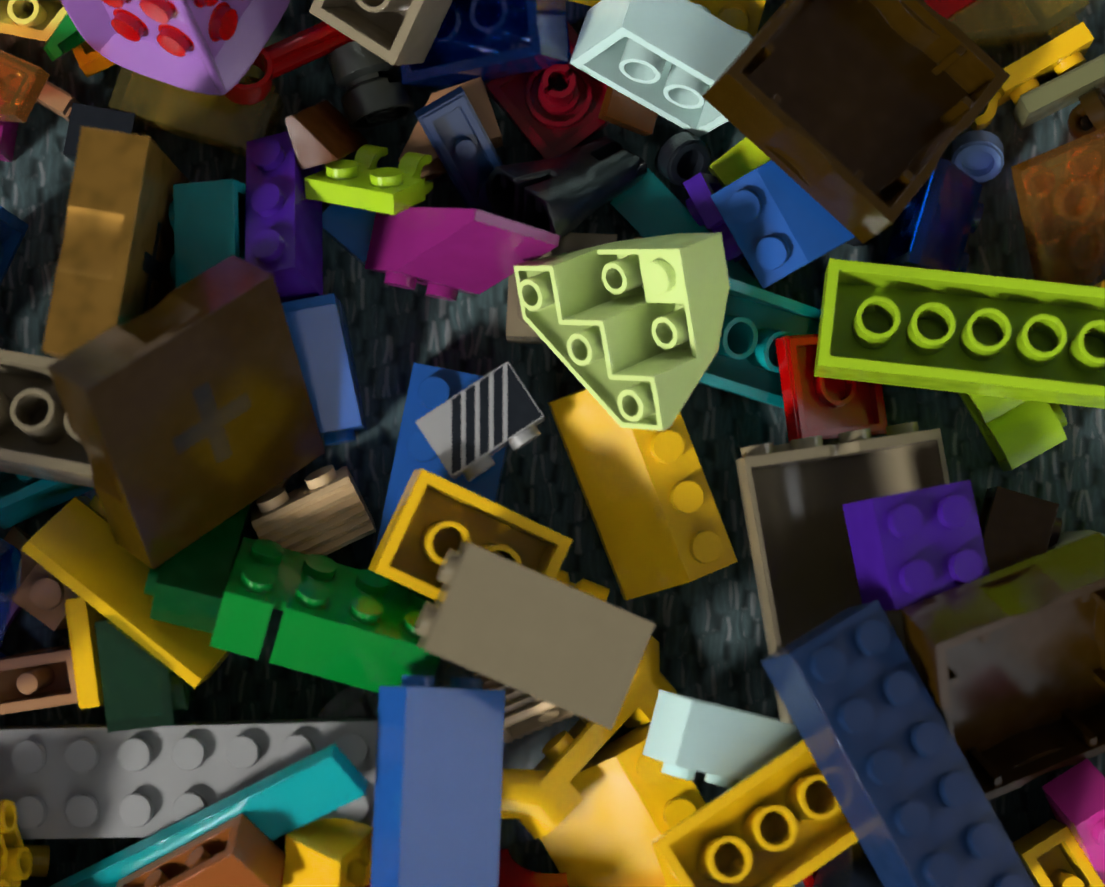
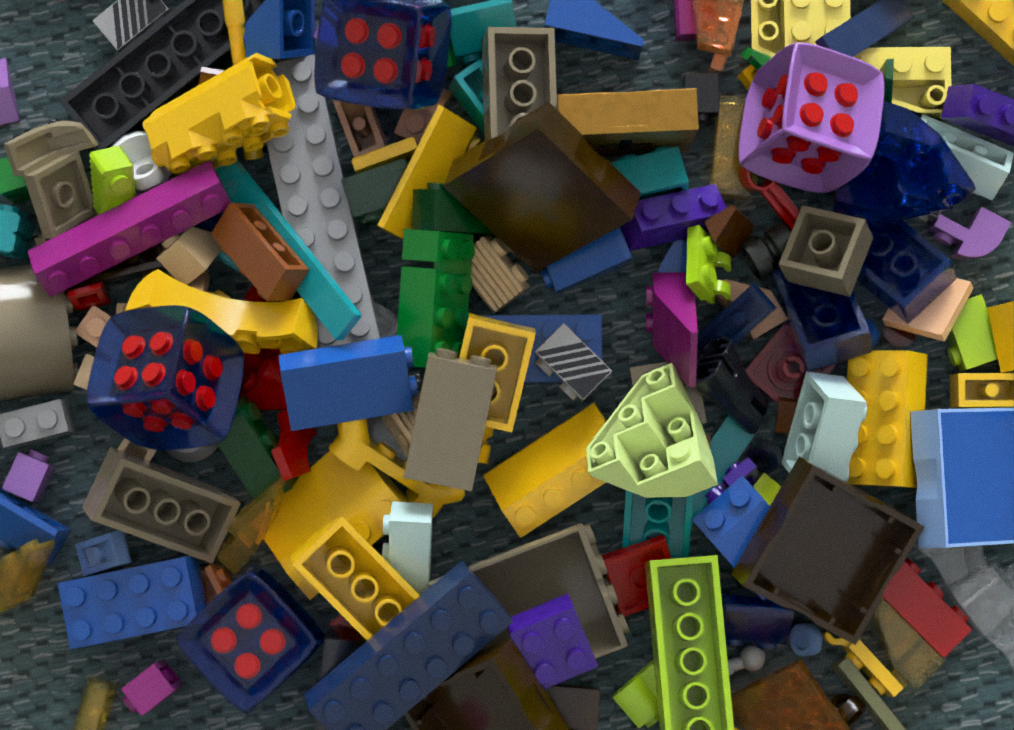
camera: 75 degrees right, 0 degrees up
none -> light grey arm [728,645,766,675]

